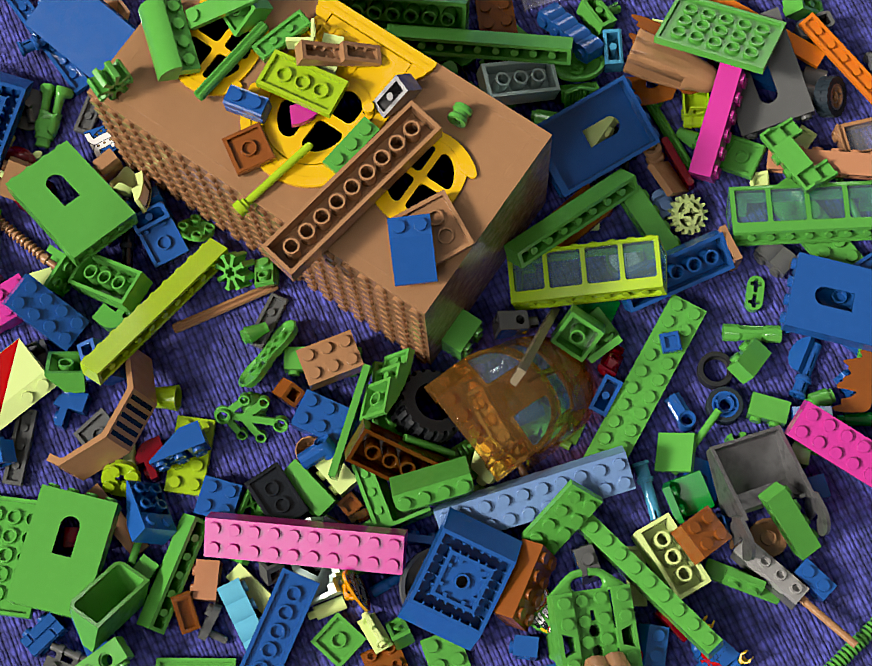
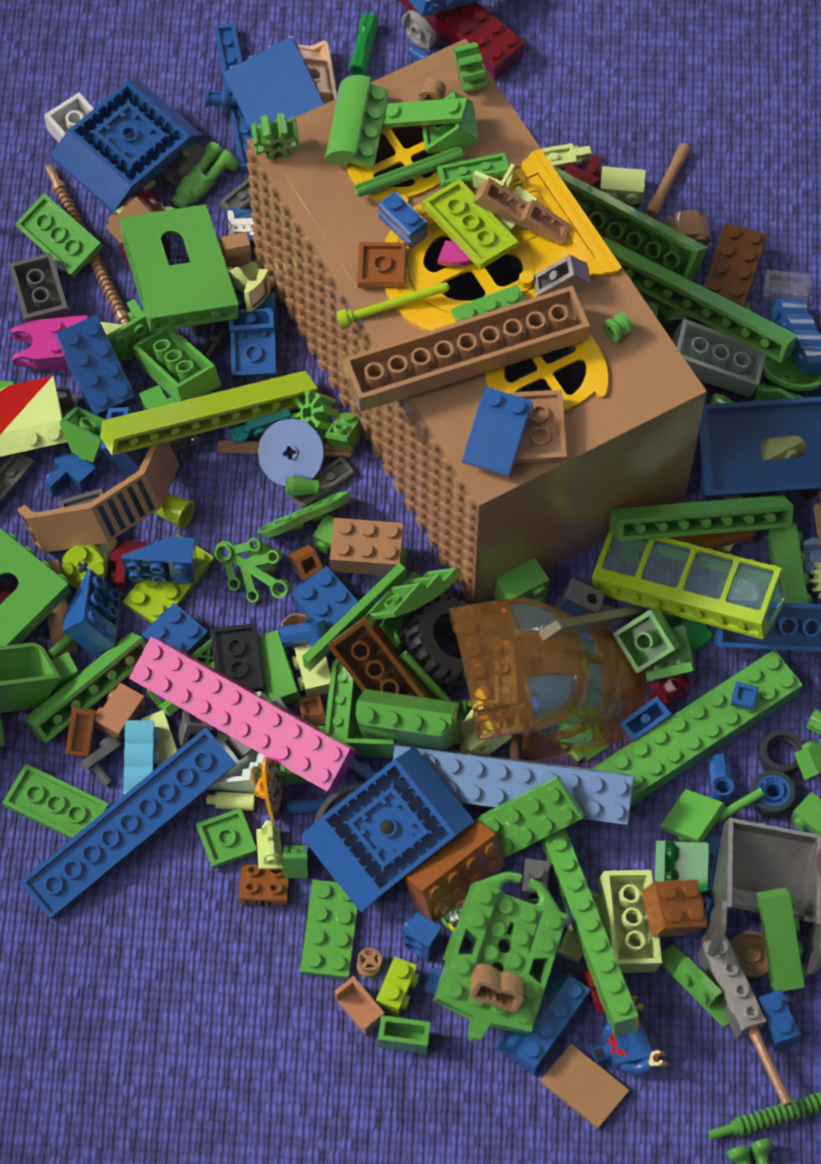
camera: 20 degrees right, 10 degrees down
bright green dish [177,214,215,242] -> none
dark azure pin [632,460,662,521] -> none
none -> teal hinge [229,408,291,445]
none -> piece [258,419,325,486]

